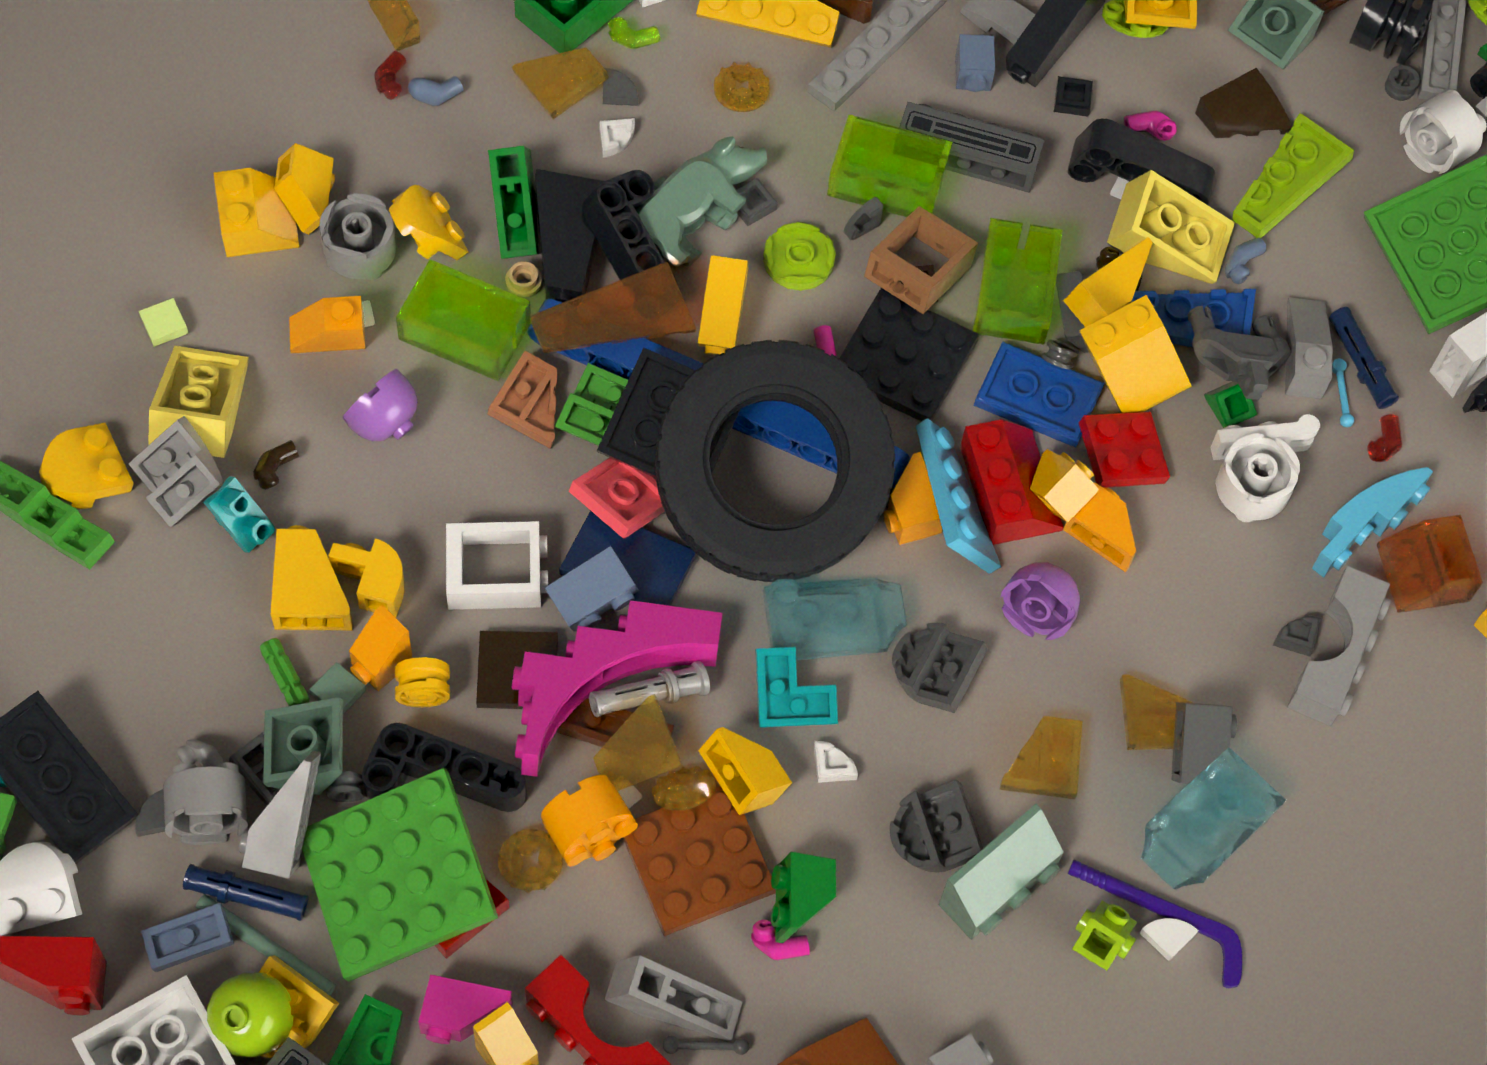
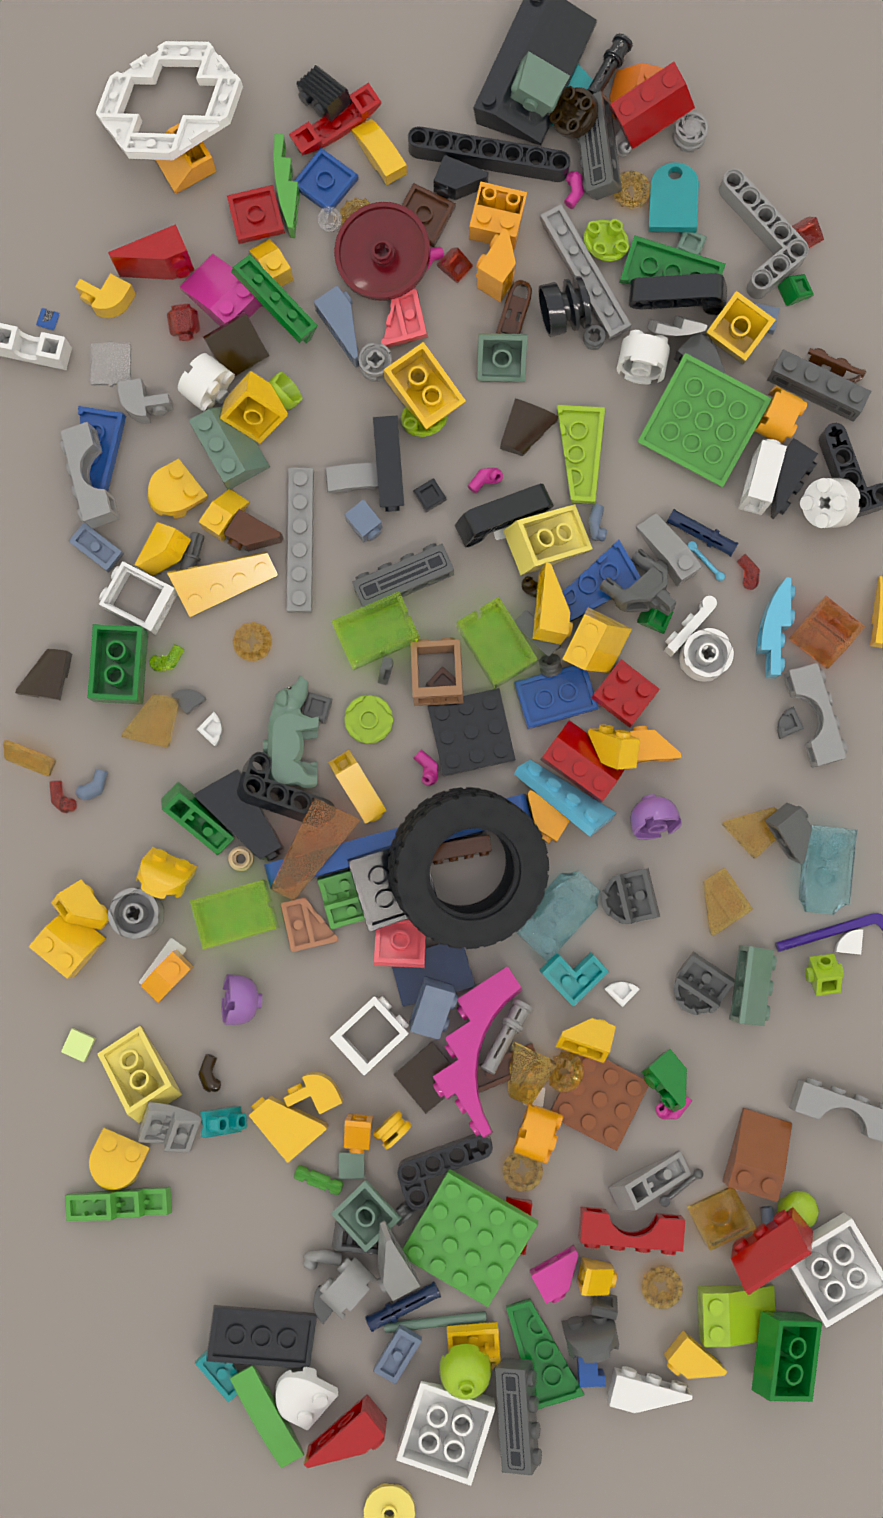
camera: 35 degrees left, 20 degrees up
none -> reddish brown piece [431,835,492,865]

